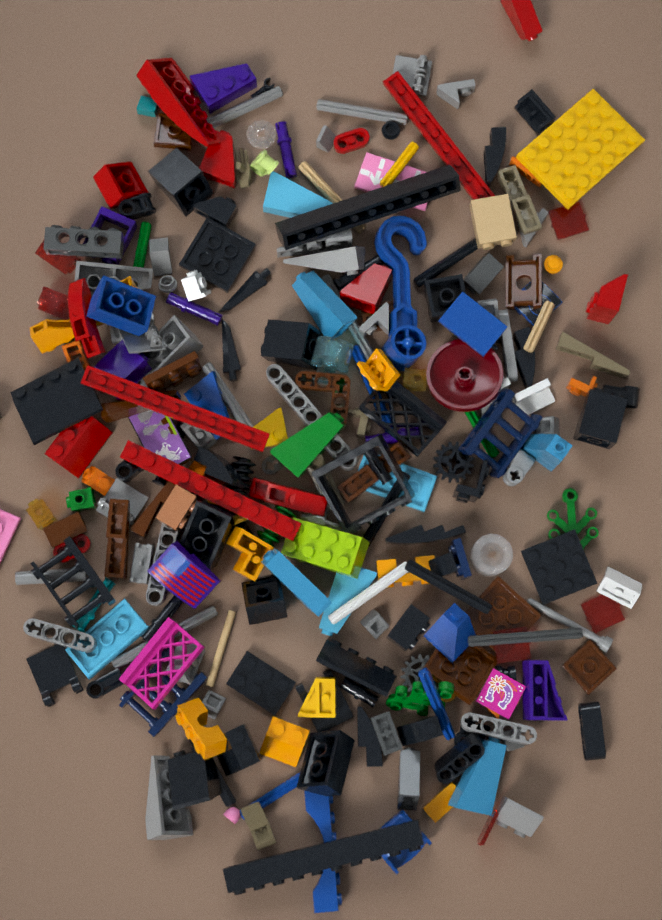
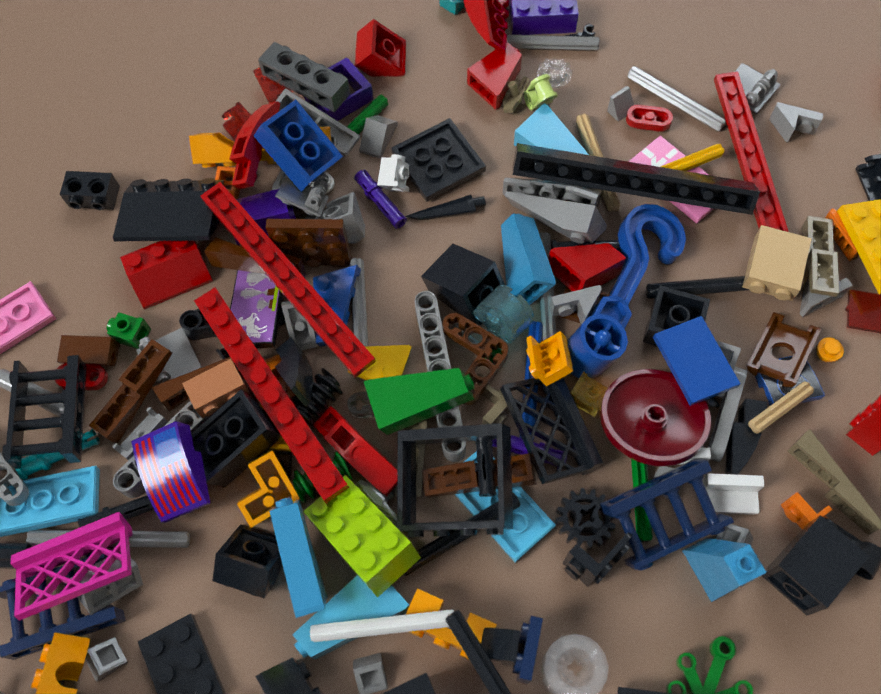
camera: 35 degrees right, 15 degrees down
clear yellow brick [26,499,57,530] -> none
orange bracket [81,466,115,496] -> none
black piece [119,193,156,220] -> none
black slope [148,148,214,217] -> none
reddish brown plate [153,113,193,150] -> none
light grey plate [158,275,177,293] -> none
black slope [193,196,238,228] -> none
tan bar [206,610,236,687] -> none
black bar [222,319,241,382] -> none
dark purple pin [275,121,297,179] -> none
black plate [382,121,400,140] -> none
black slope [385,524,466,545] -> none
dark grey hinge [463,253,504,295] -> none
black slope [483,127,506,187] -> none
light grey piece [503,449,536,486] -> none

